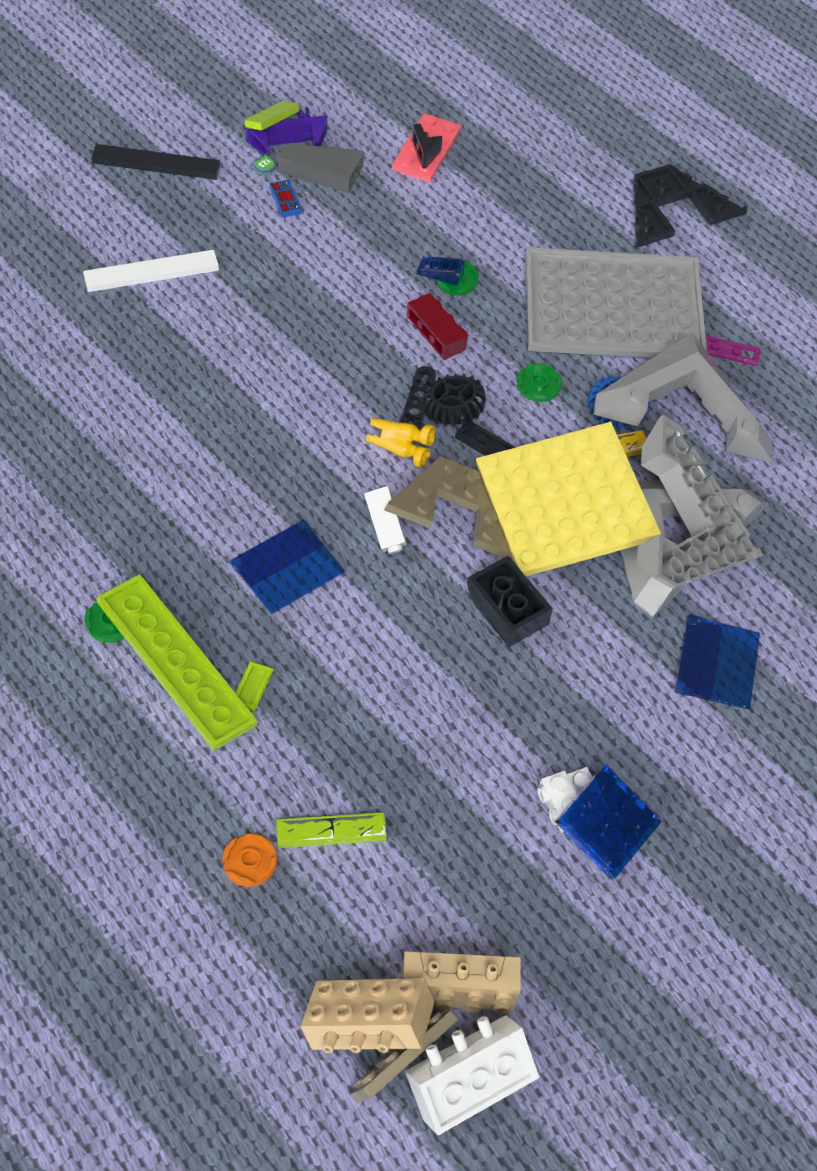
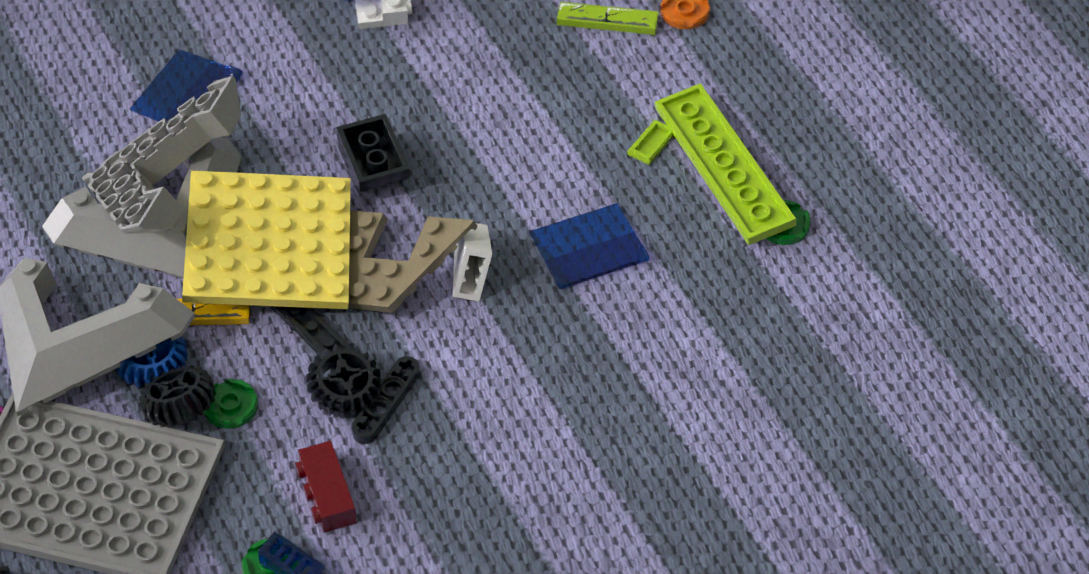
camera: 160 degrees left, 5 degrees down
yellow piece [365,418,435,469] -> none
none -> black gear [139,365,216,427]

